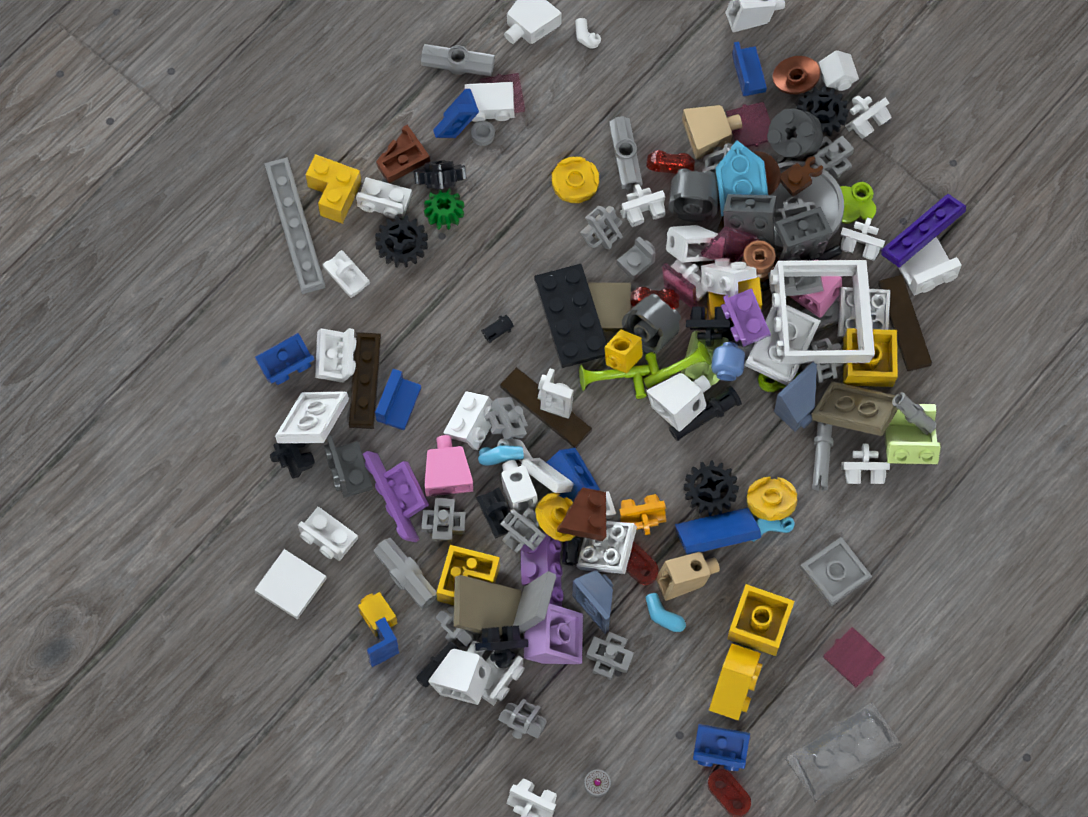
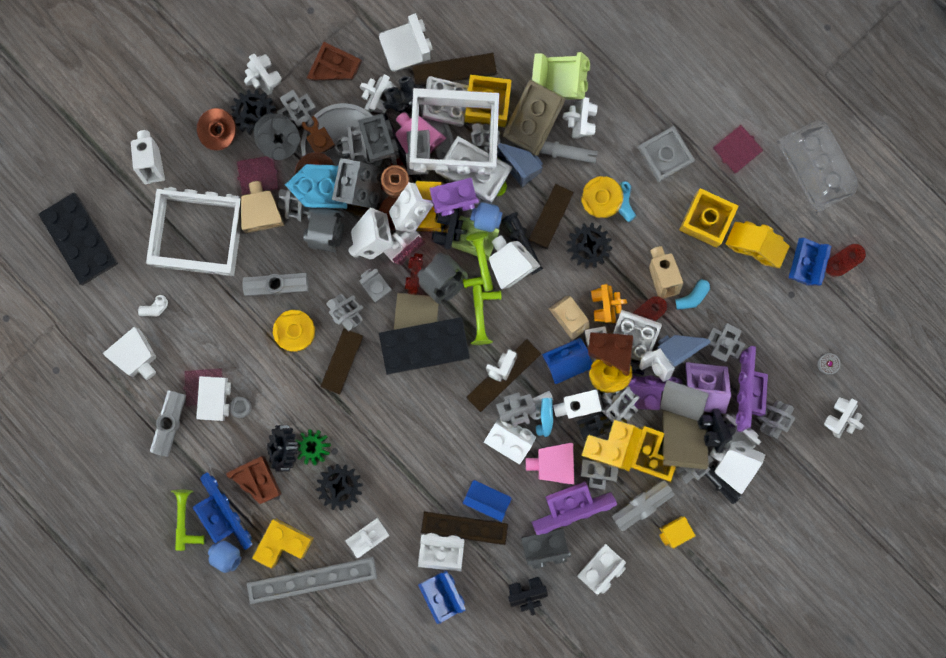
camera: 85 degrees left, 15 degrees up
white tile [255,549,327,619] -> none
white tile [275,392,349,443] -> none
white bracket [356,177,412,219] -> none
blue panel [367,617,399,667] -> none
blue panel [433,89,479,138] -> none
black pin [481,315,514,343] -> none
white tile [521,458,574,493] -> none
yellow brick [604,330,643,373] -> none
white hips [620,184,665,227] -> none
clear red plate [646,150,695,174] -> none
blue tile [675,508,761,555] -> none
clear pink piece [701,227,758,263] -> none
blue panel [732,41,767,96] -> none
white brick [819,50,859,91] -> none
lime plate [840,182,876,224] -> none
dark purple tile [881,194,966,268] -> none
light grey pin [892,392,937,435] -> none
none -> white window [146,187,241,276]
none -> lime piece [171,490,205,551]
none -> blue bracket [193,472,253,550]
none -> medium blue head [208,541,241,573]
none -> copper wing [307,42,362,80]
none -> dark brown tile [320,328,364,395]
none -> black hips [383,76,423,114]
none -> dark brown tile [528,184,574,249]
none -> tan torso [549,296,589,341]
none -> yellow brick [582,420,642,471]
none -> white bracket [639,349,674,382]
none -> medium lavender bracket [736,346,768,432]

